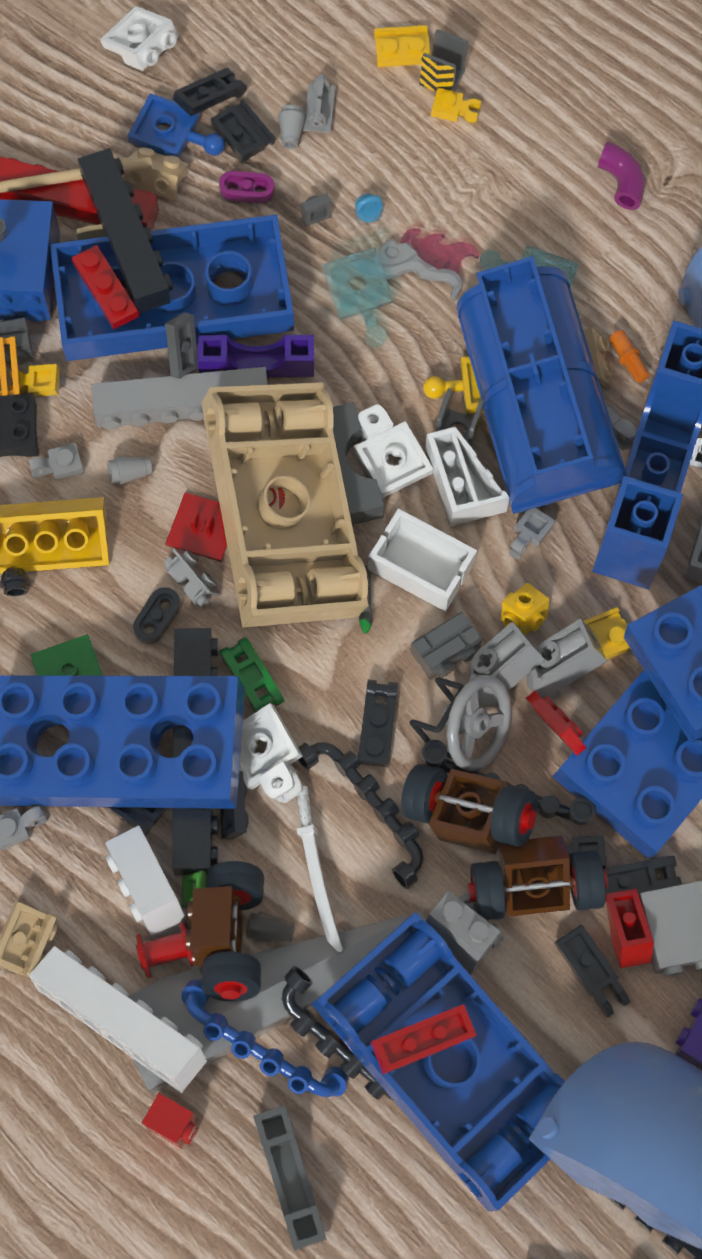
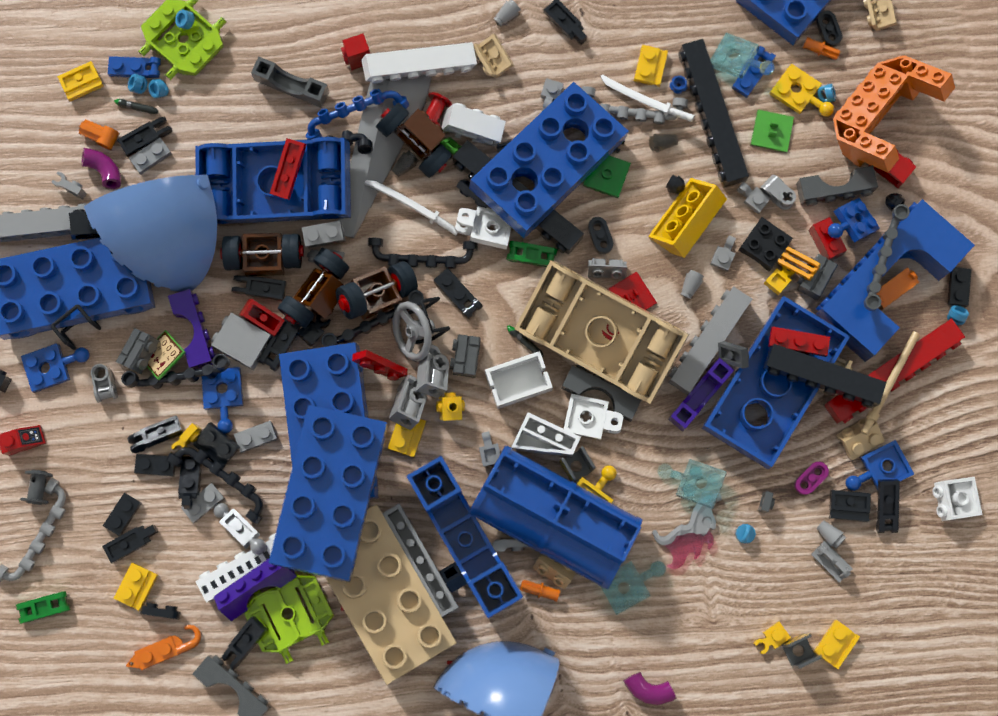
camera: 130 degrees right, 10 degrees up
none -> brick [220,233,304,276]

